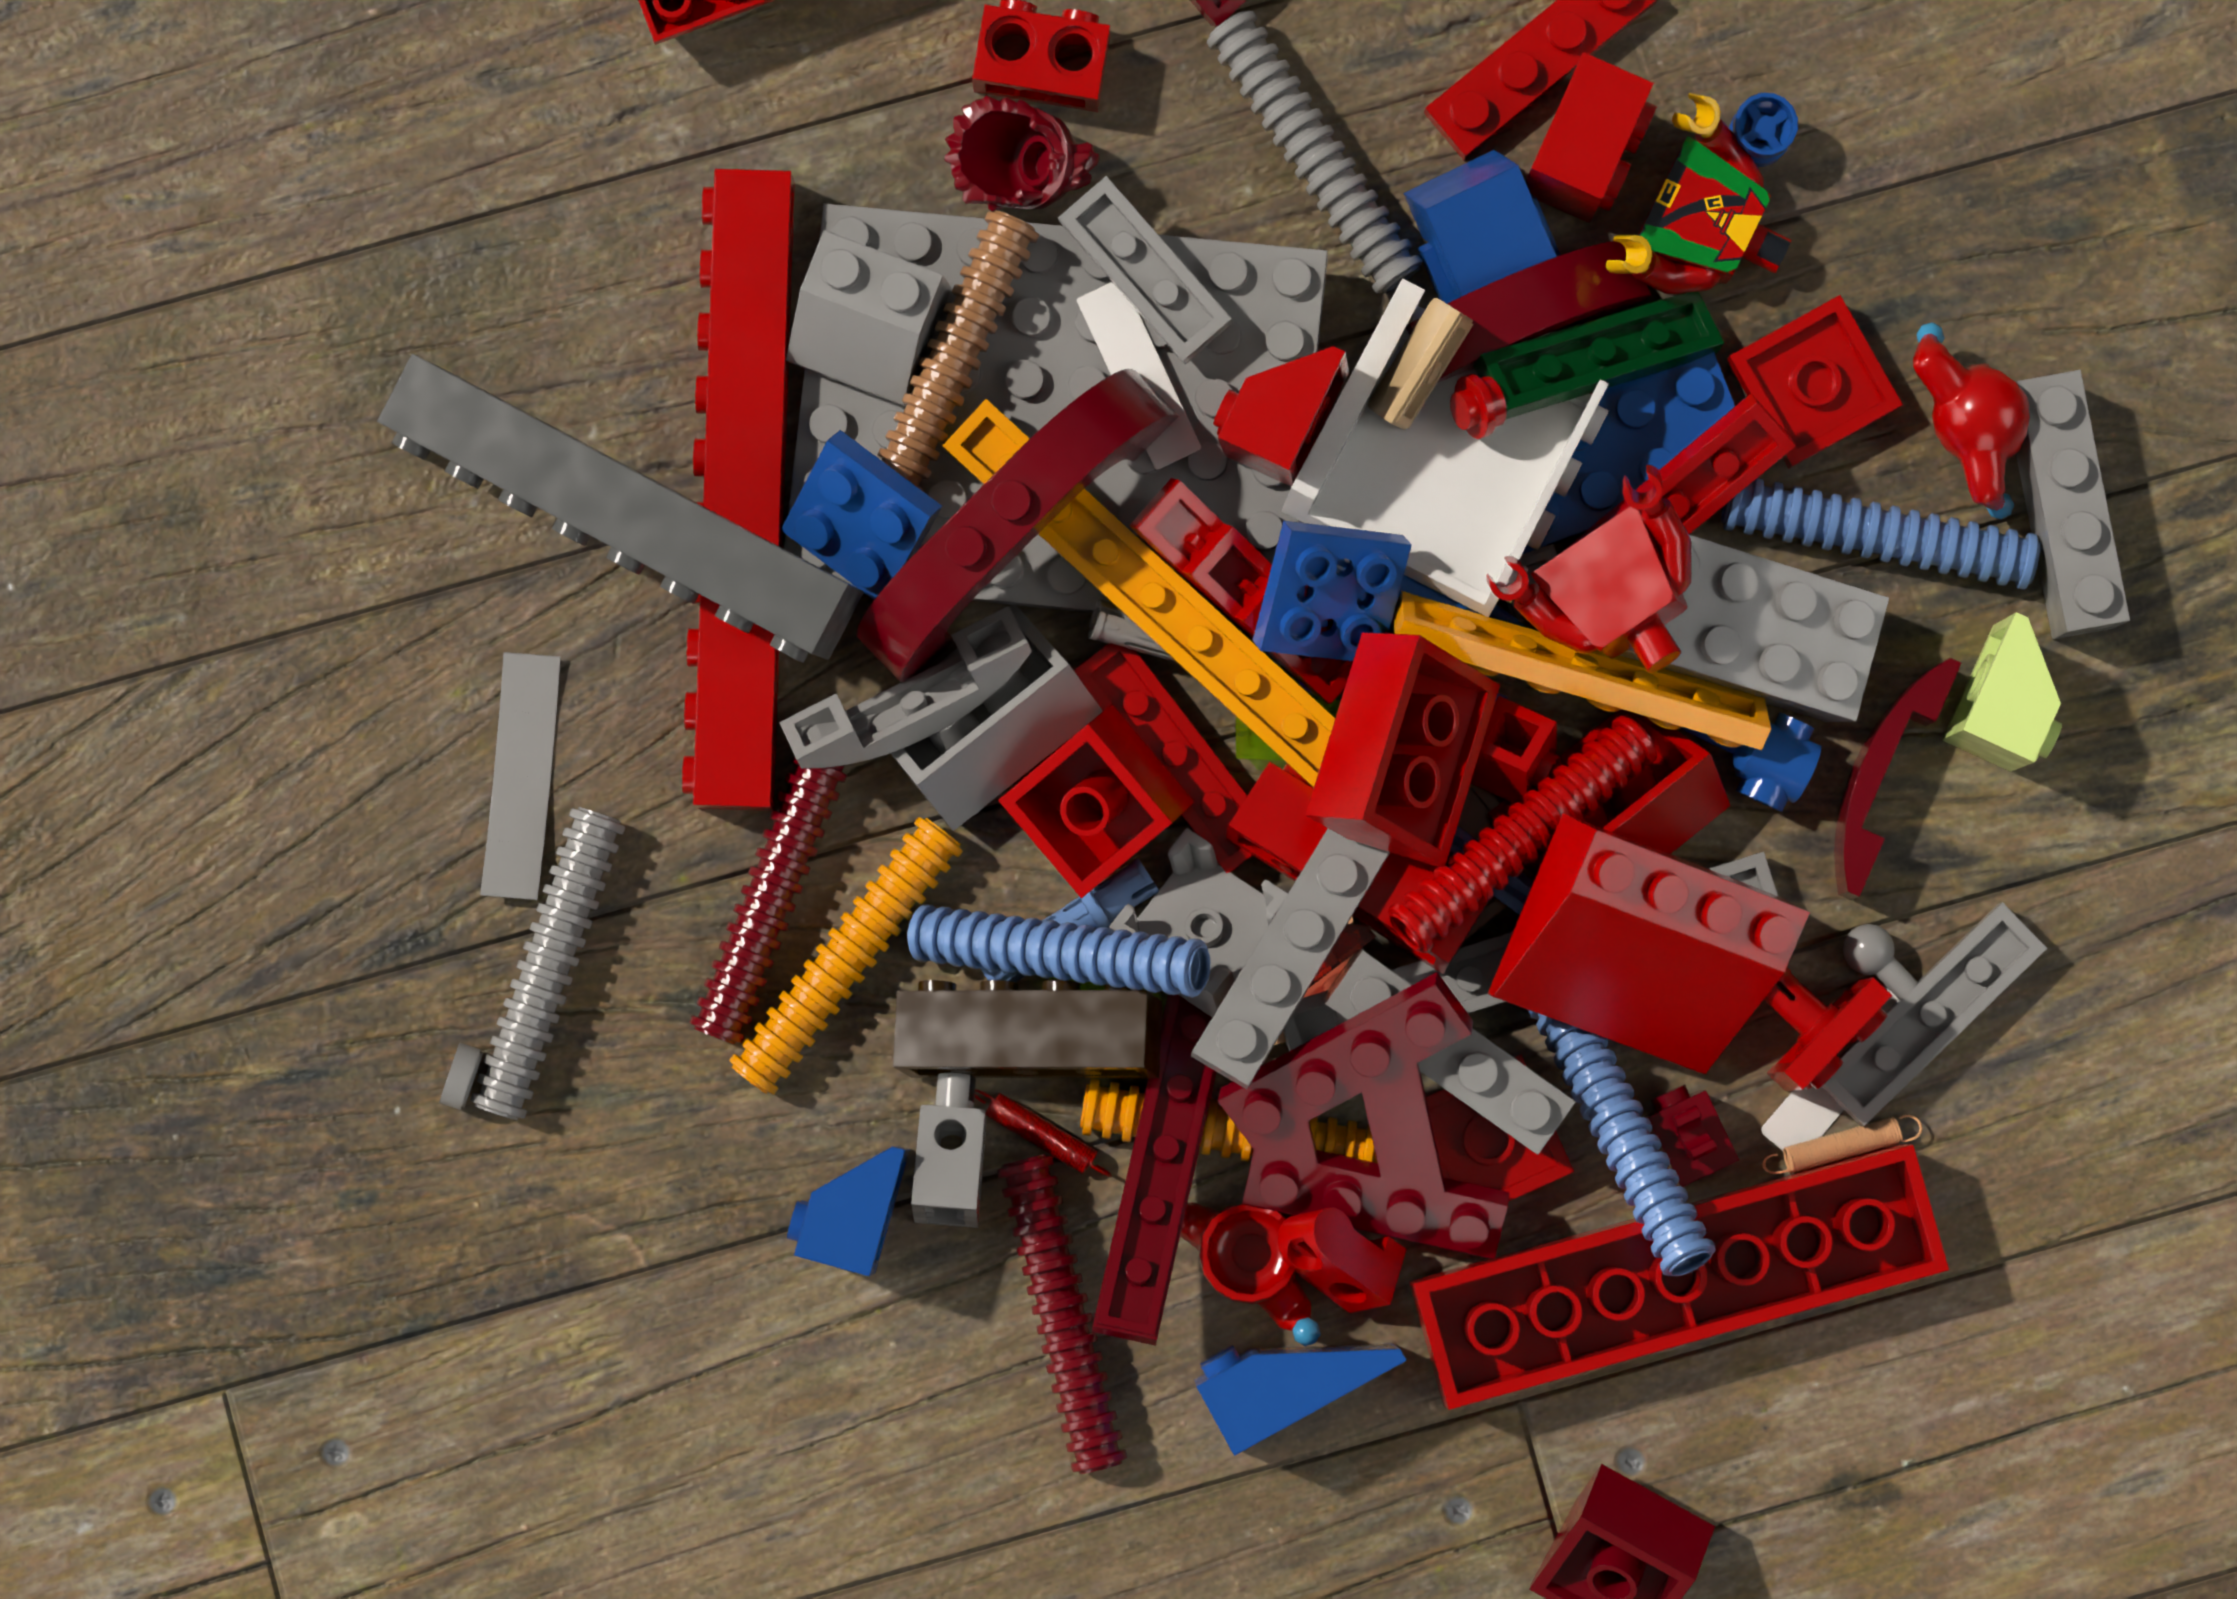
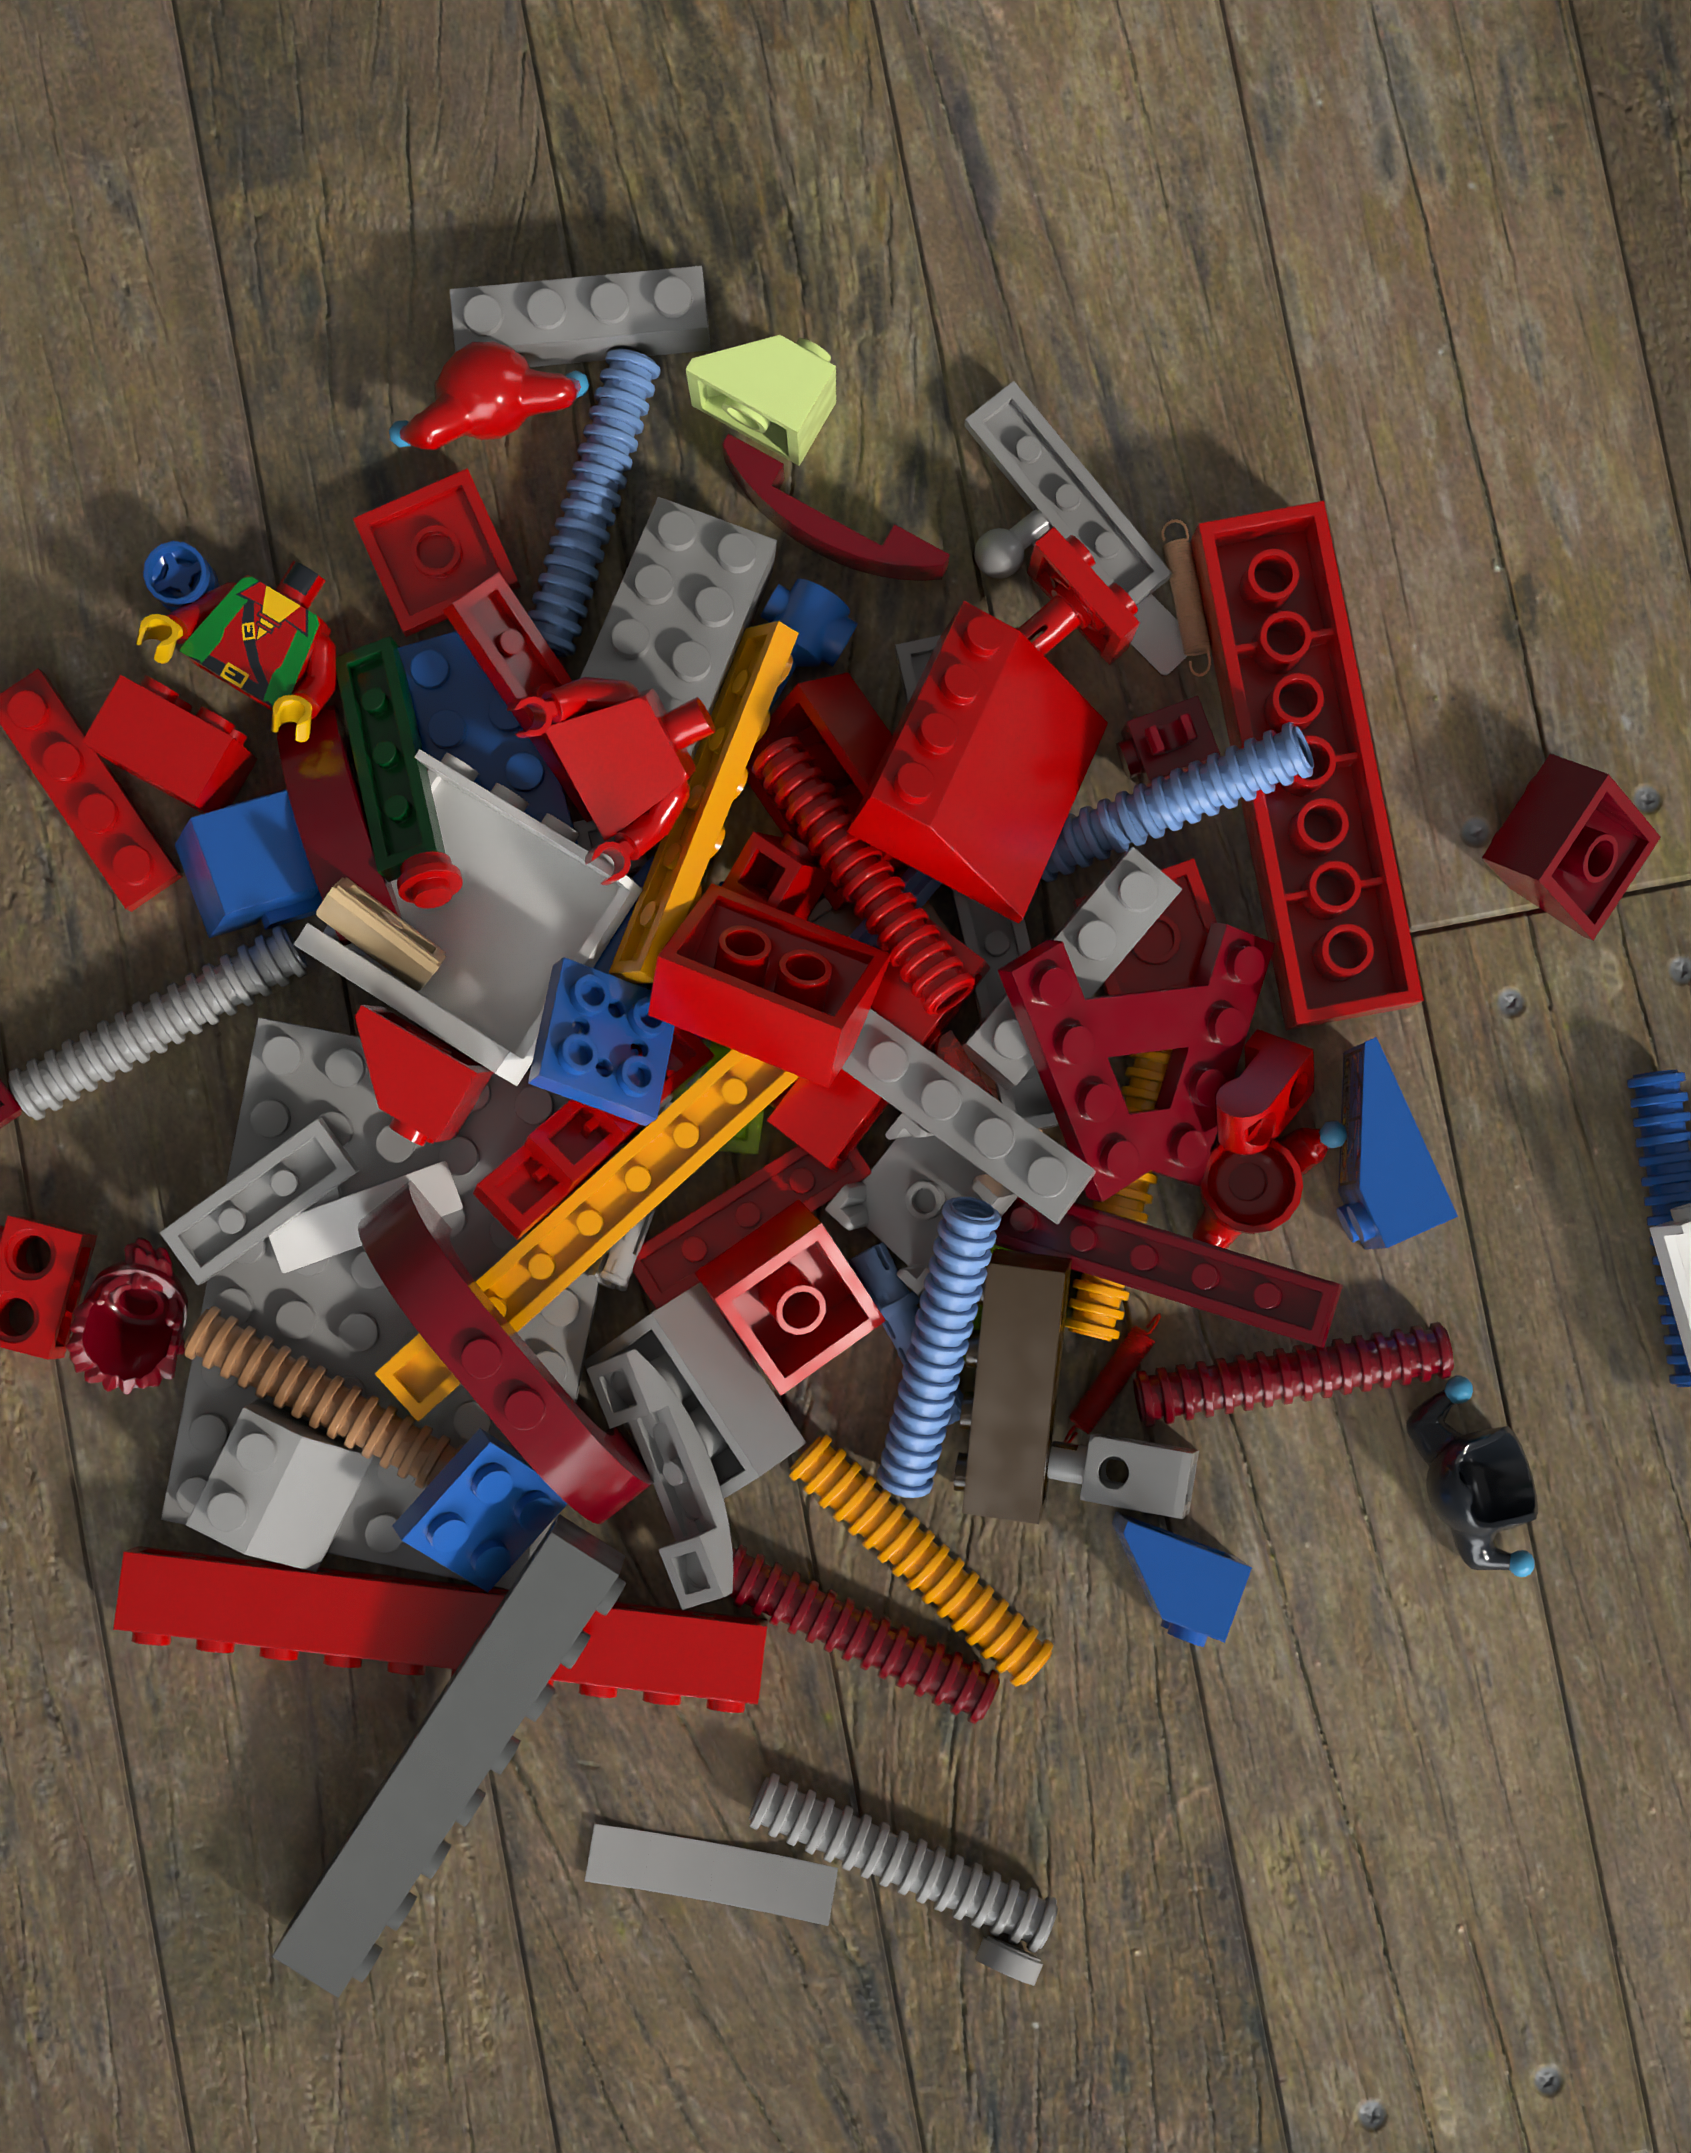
camera: 85 degrees left, 0 degrees up
none -> black piece [1406,1375,1538,1577]

